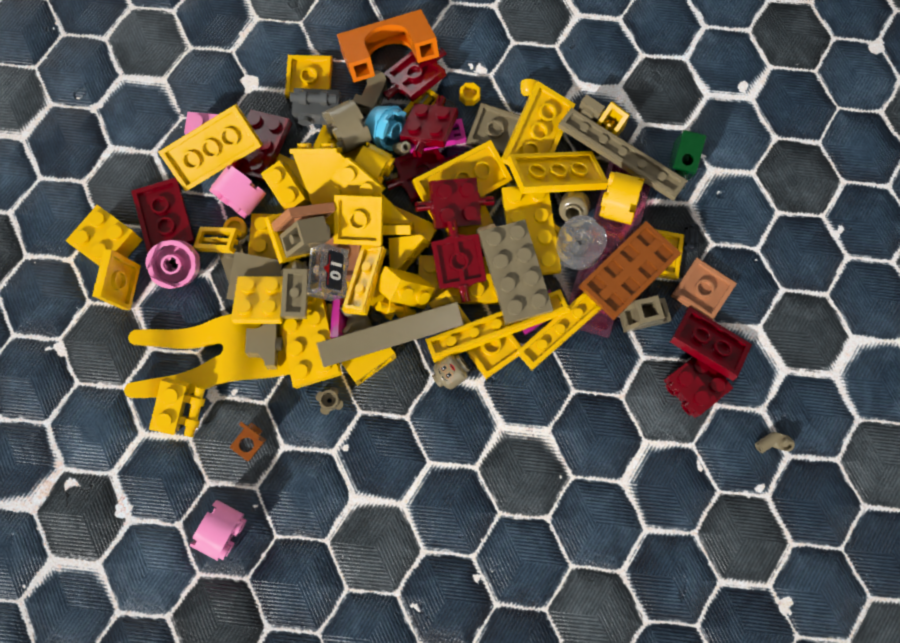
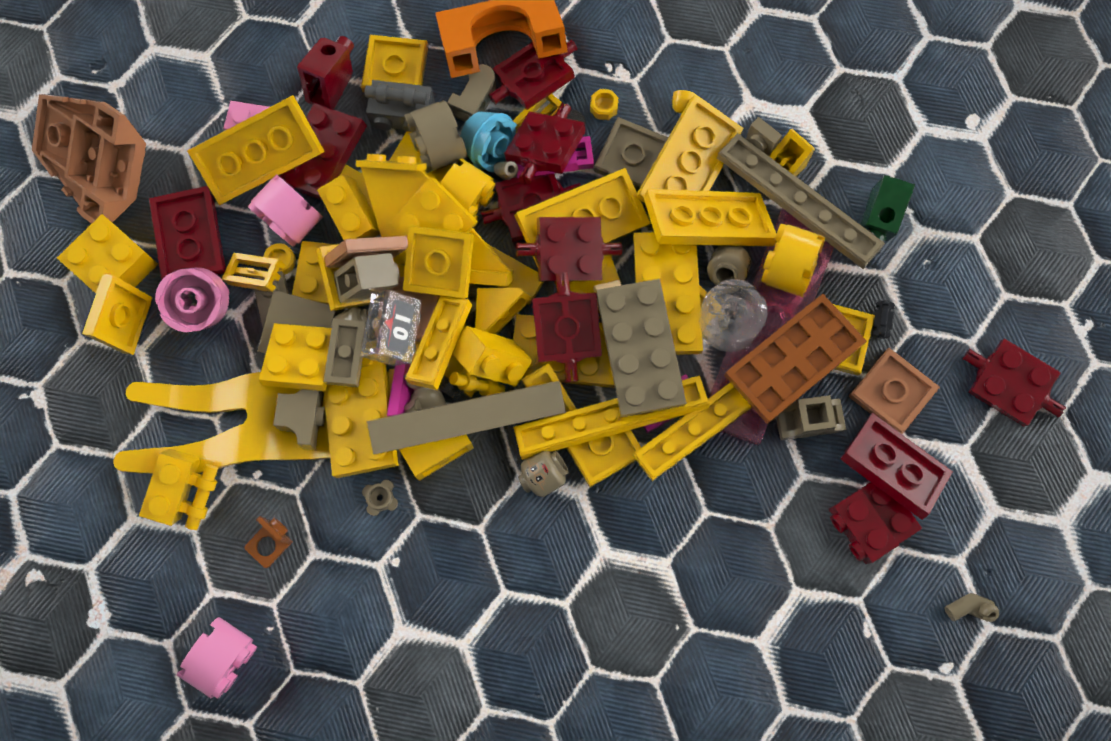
camera: 10 degrees right, 0 degrees up
none -> nougat wedge [32,94,146,224]
none -> dark red torso [297,36,354,110]
none -> dark red plate [962,338,1066,427]

